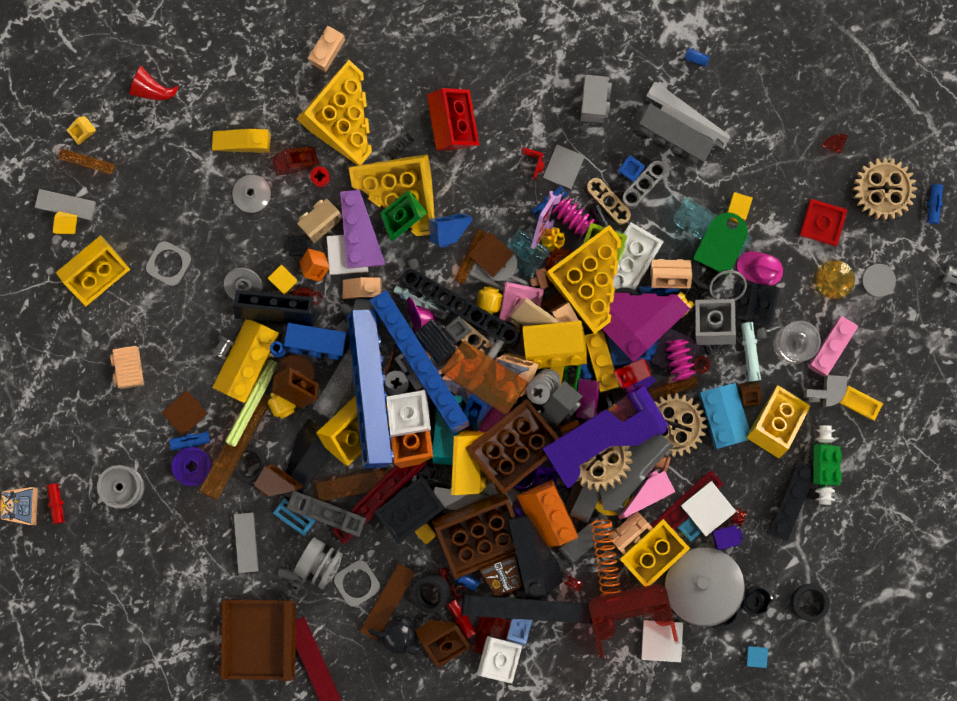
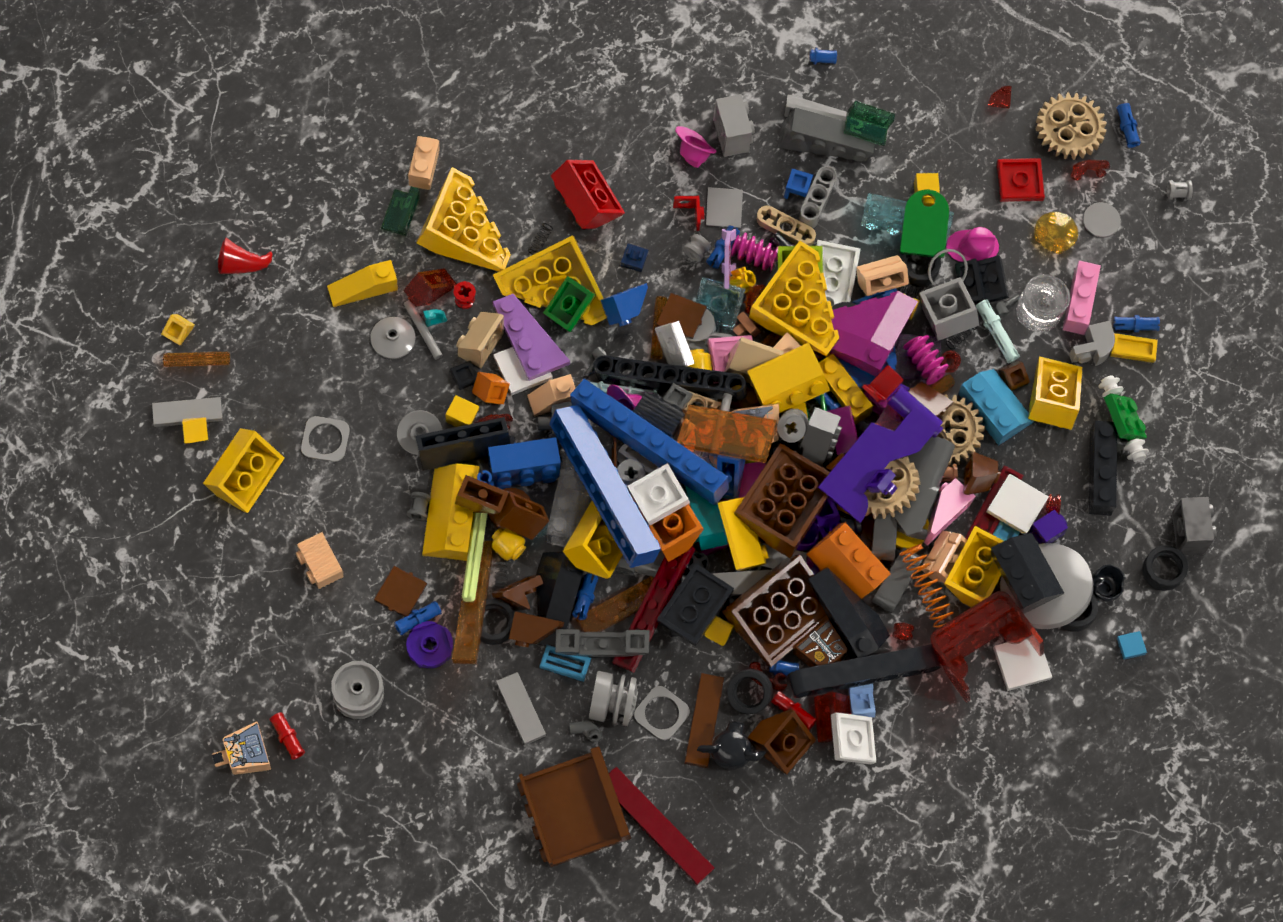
camera: 30 degrees left, 15 degrees down
none -> clear green panel [381,186,420,236]
none -> light grey bar [404,300,443,360]
none -> teal tile [423,309,447,327]
none -> reddish brown slope [455,475,509,514]
none -> reddish brown slope [492,575,543,610]
none -> blue pin [572,574,598,620]
none -> dark blue tile [621,243,649,272]
none -> white tile [655,321,694,367]
none -> dark pink piece [675,126,716,168]
none -> light grey wheel [683,234,711,262]
none -> clear green panel [844,101,895,146]
none -> dark purple tile [865,469,897,495]
none -> piece [908,381,953,417]
none -> reddish brown slope [963,452,1000,495]
none -> black slope [991,533,1064,614]
none -> clear red piece [1071,159,1110,181]
none -> blue pin [1114,315,1160,332]
none -> flat silver brick [1172,497,1217,556]

